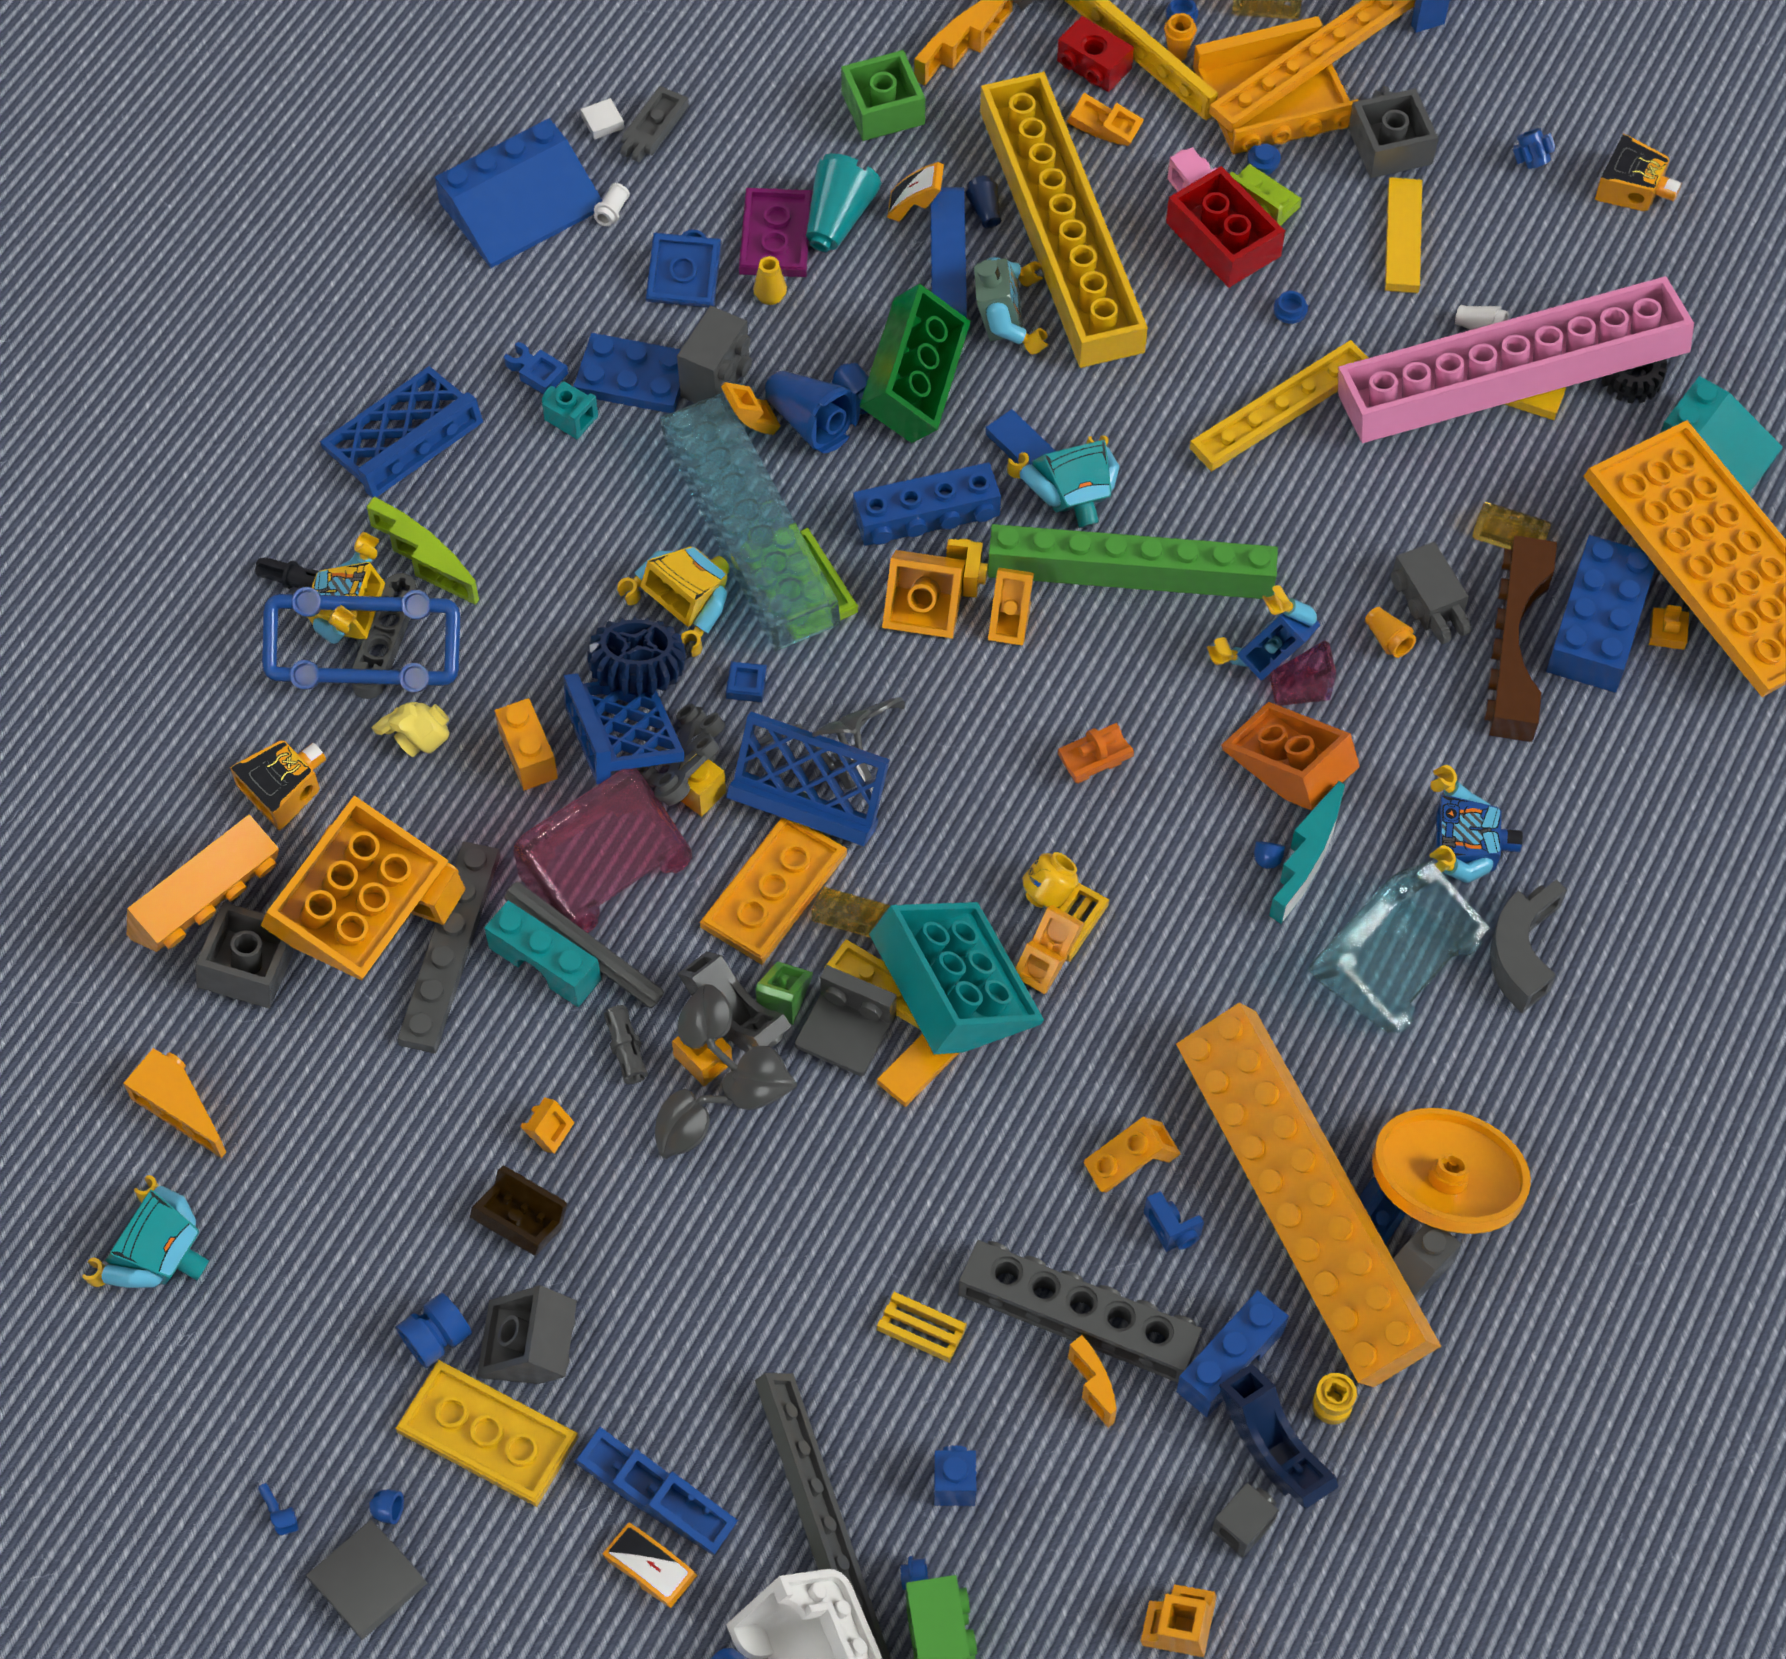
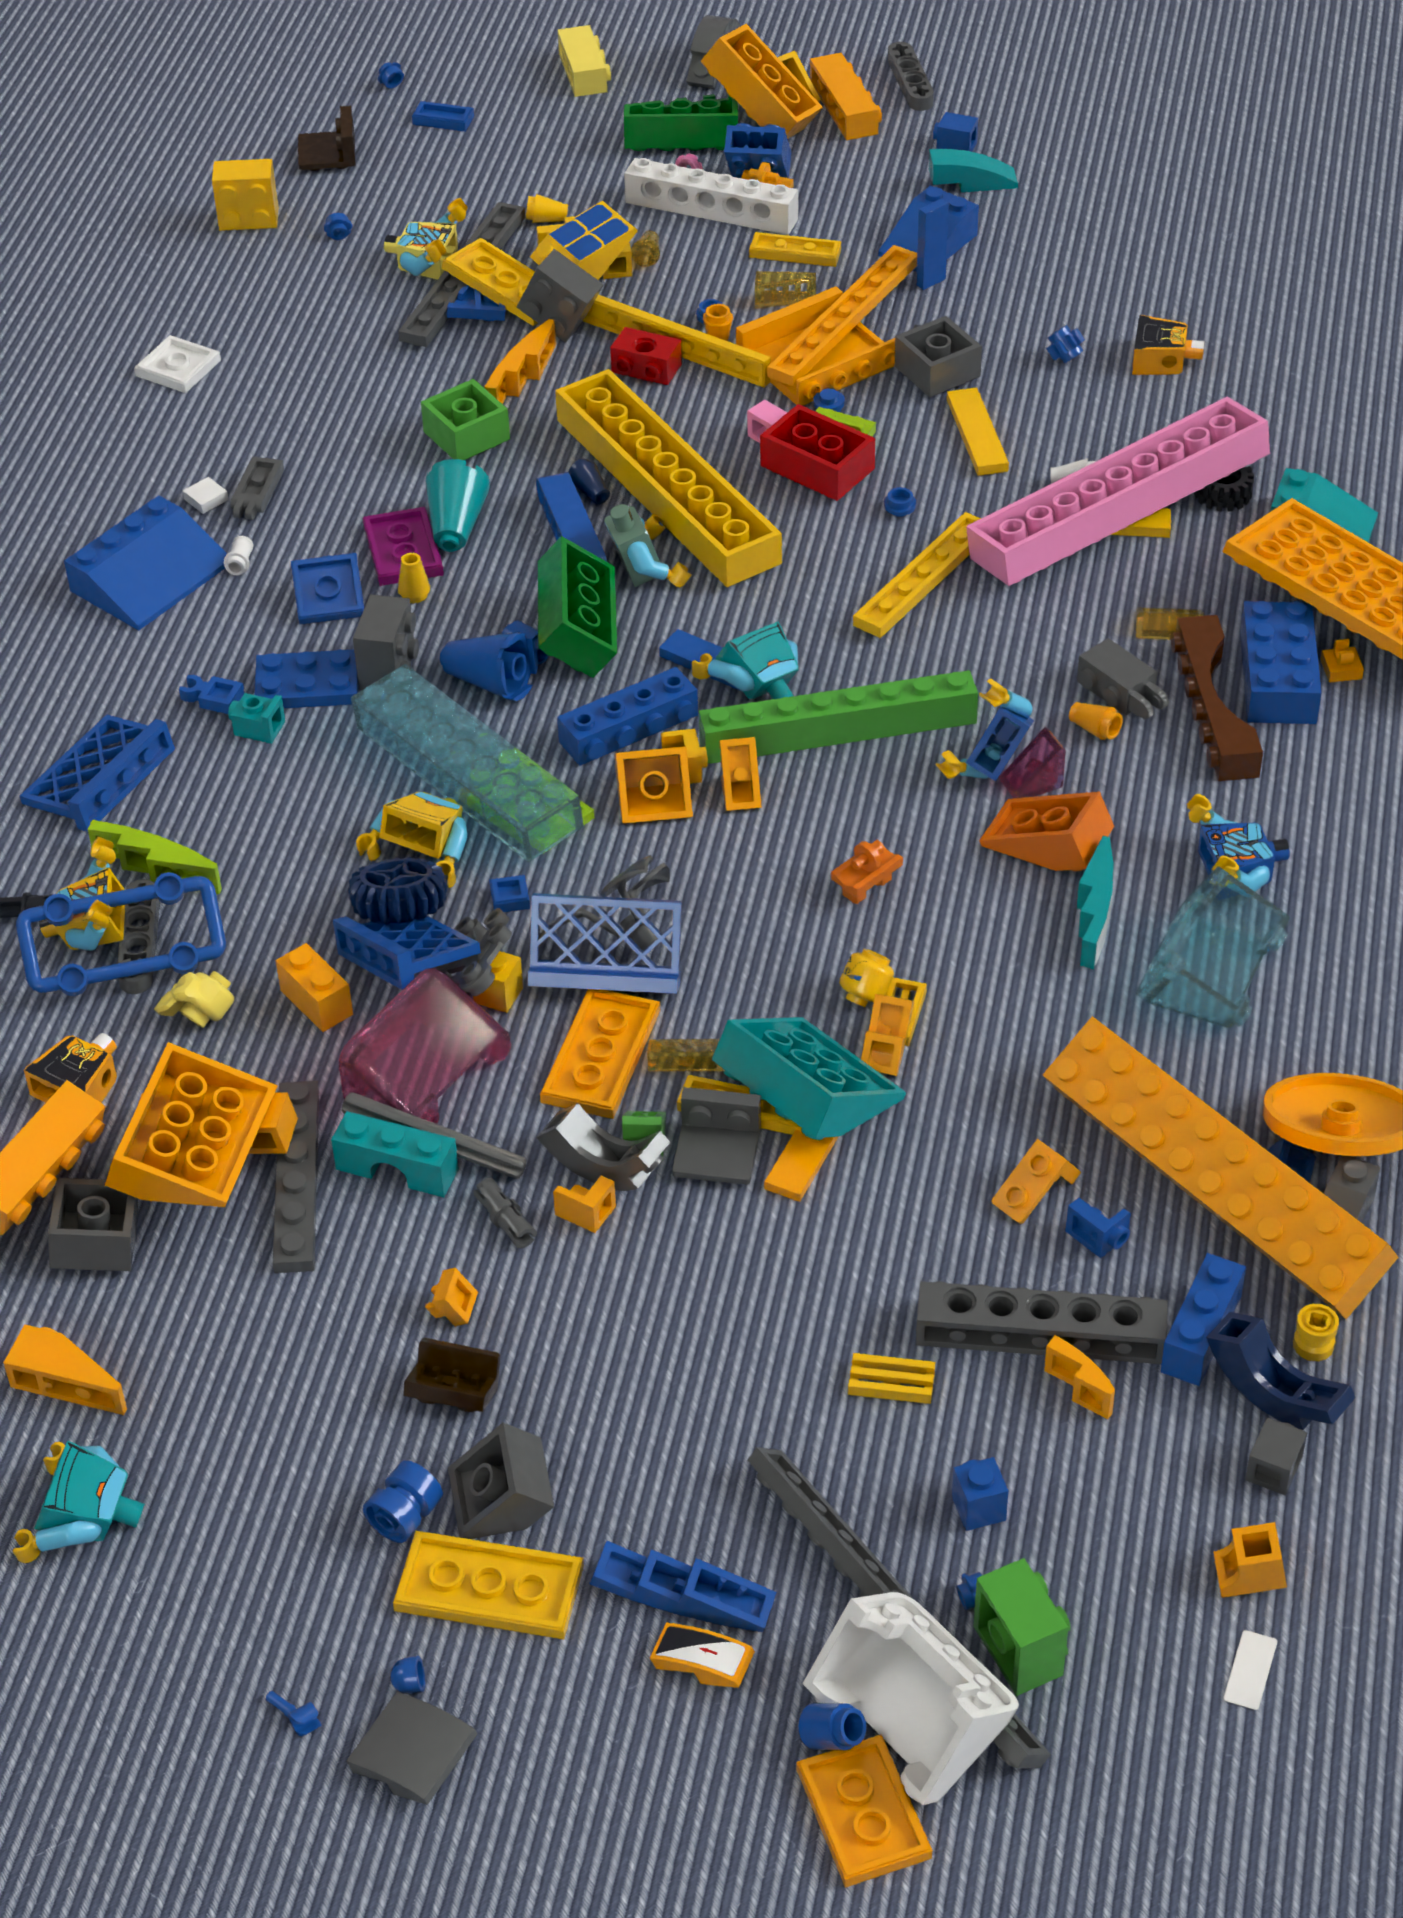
camera: 15 degrees left, 15 degrees down
dark grey plant [655,984,797,1159] -> none
light orange slope [721,382,780,435] -> none
slope [887,162,944,222] -> none
light orange slope [1066,92,1144,146] -> none
blue hinge [1254,841,1285,869] -> none
dark grey arch [1490,879,1567,1013] -> none

